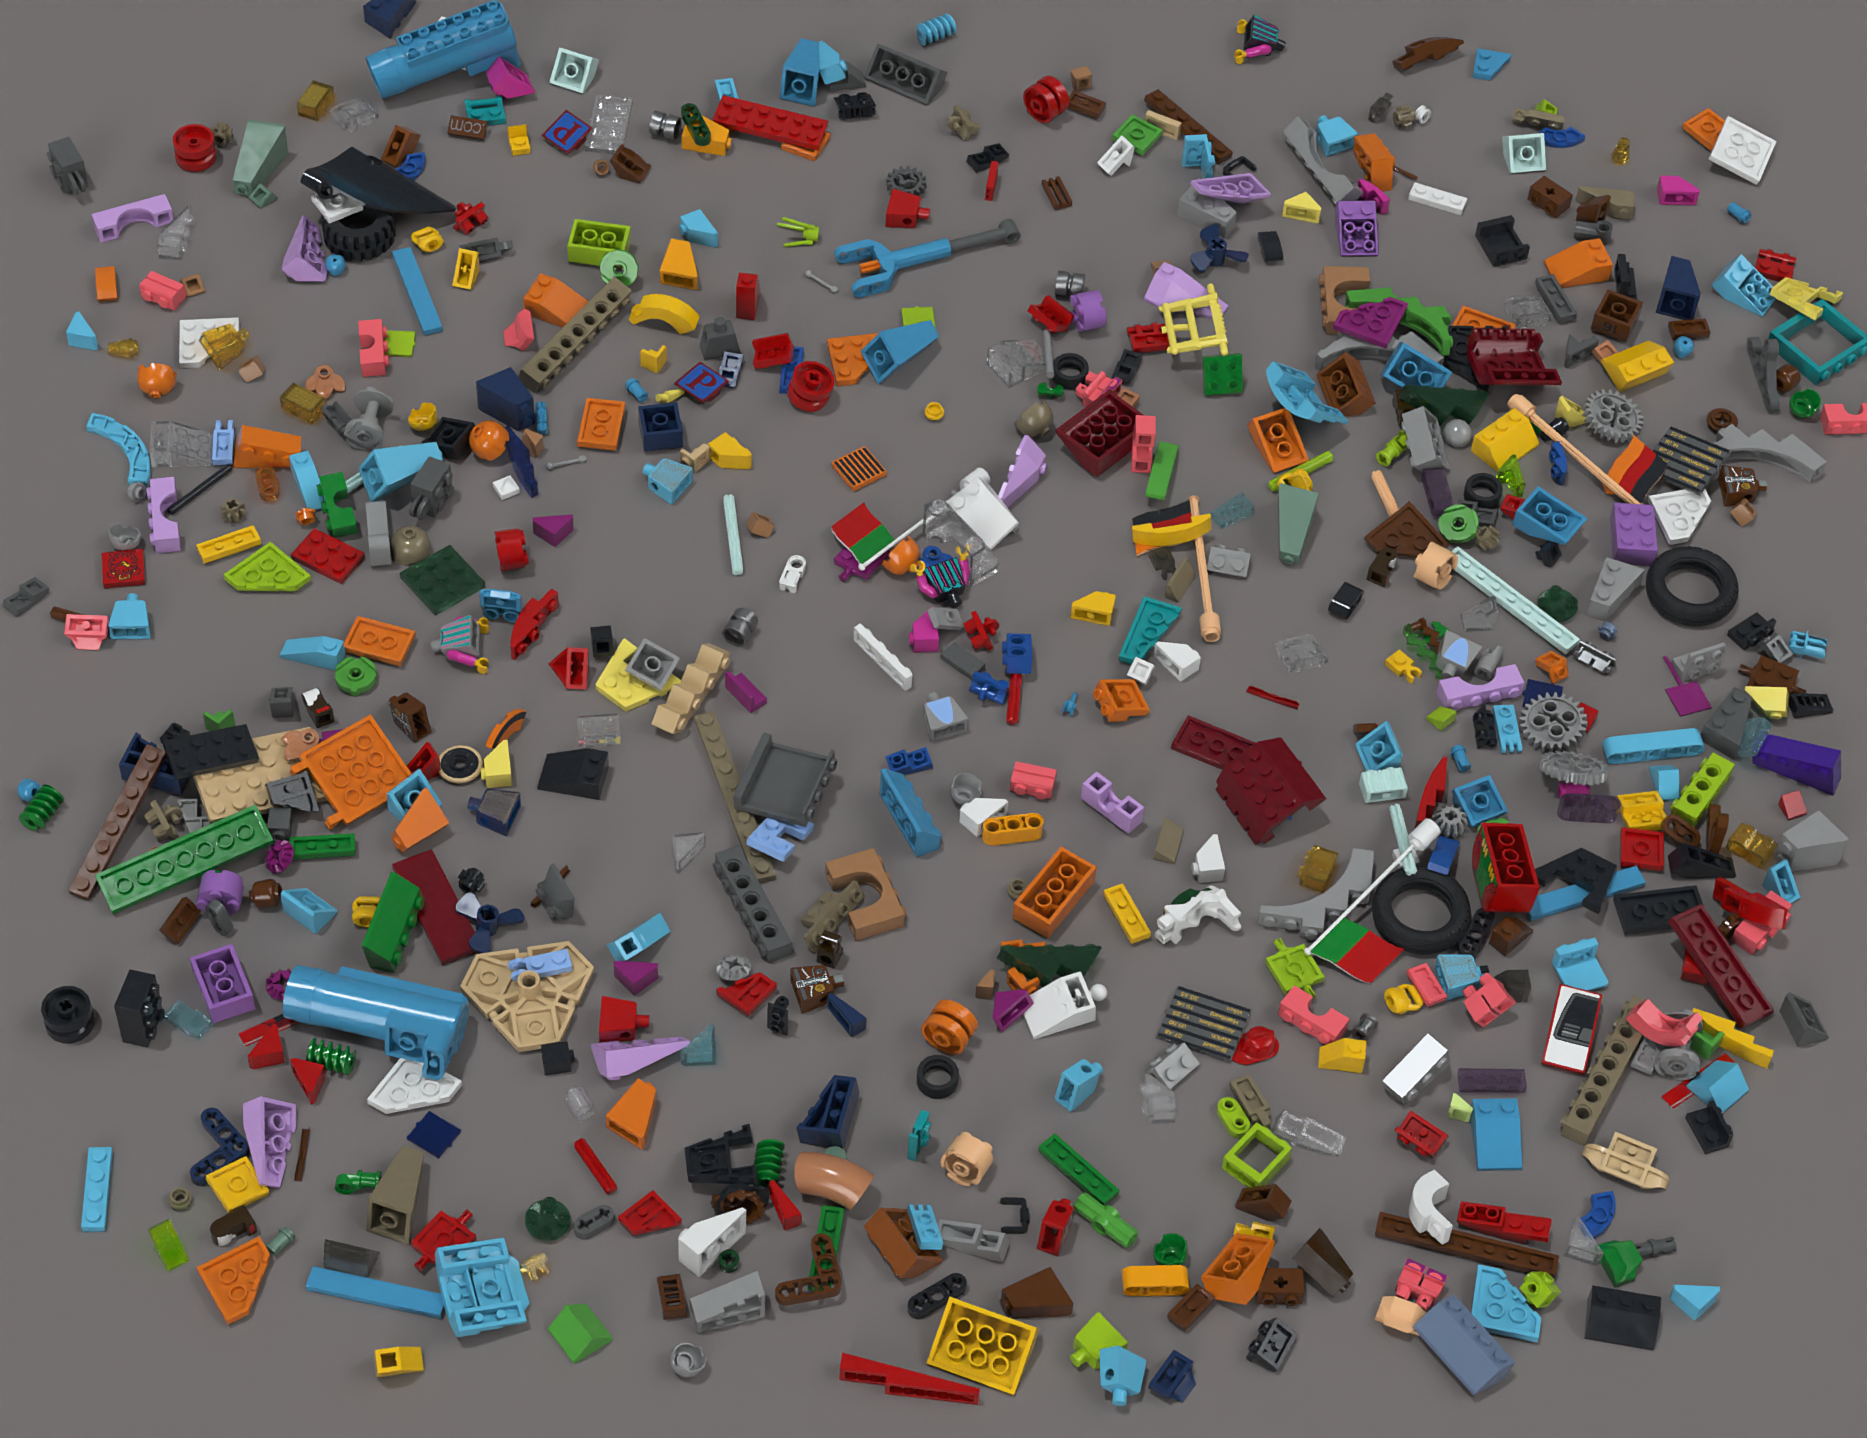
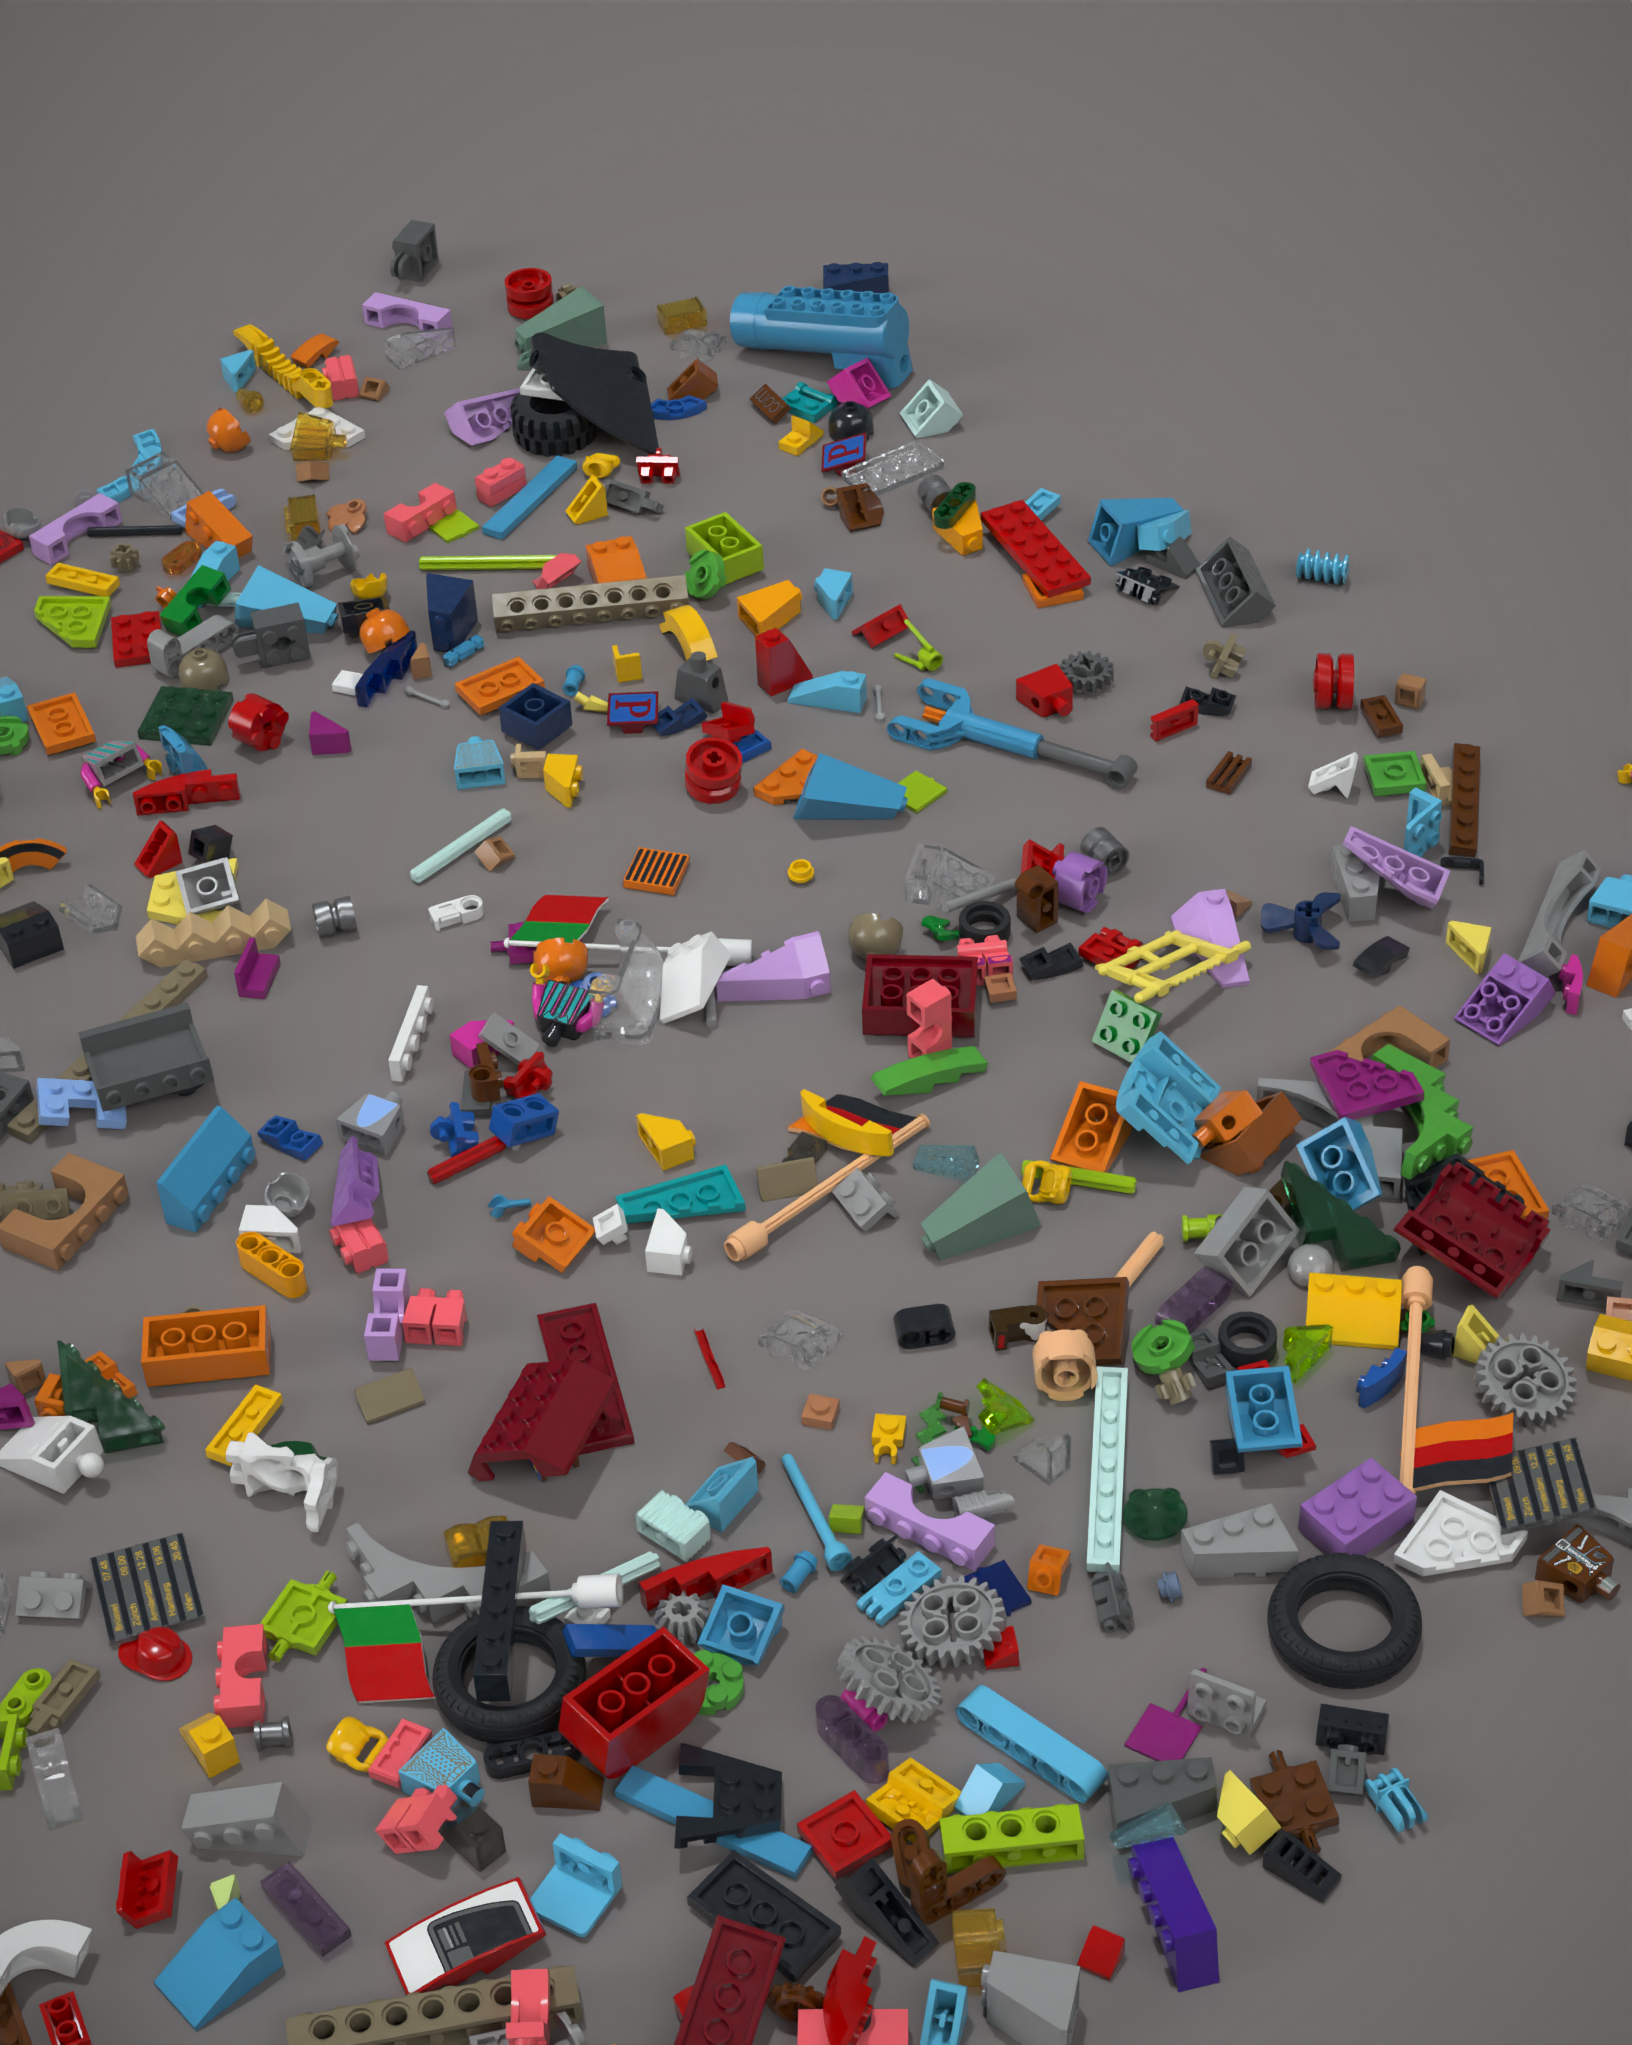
camera: 55 degrees right, 10 degrees down
dark azure piece [325,254,346,276] -> none
white slope [1192,834,1225,883] -> none
none -> yellow piece [233,324,333,409]
none -> medium lavender wedge [330,1136,380,1226]
none -> coral hips [402,1288,467,1346]
none -> lime axle [419,555,557,571]
none -> reddish brown plate [468,1042,504,1102]
none -> black arch [473,1521,526,1702]
none -> coral brick [475,457,527,507]
none -> medium azure piece [781,1454,853,1571]
none -> medium azure slope [788,671,867,713]
none -> nougat plate [801,1393,840,1430]
none -> black cylinder [828,401,874,441]
none -> red panel [851,604,910,648]
none -> clear neon green slope [976,1378,1035,1434]
none -> reddish brown hinge [1015,865,1058,933]
none -> orange torso [1191,1090,1263,1149]

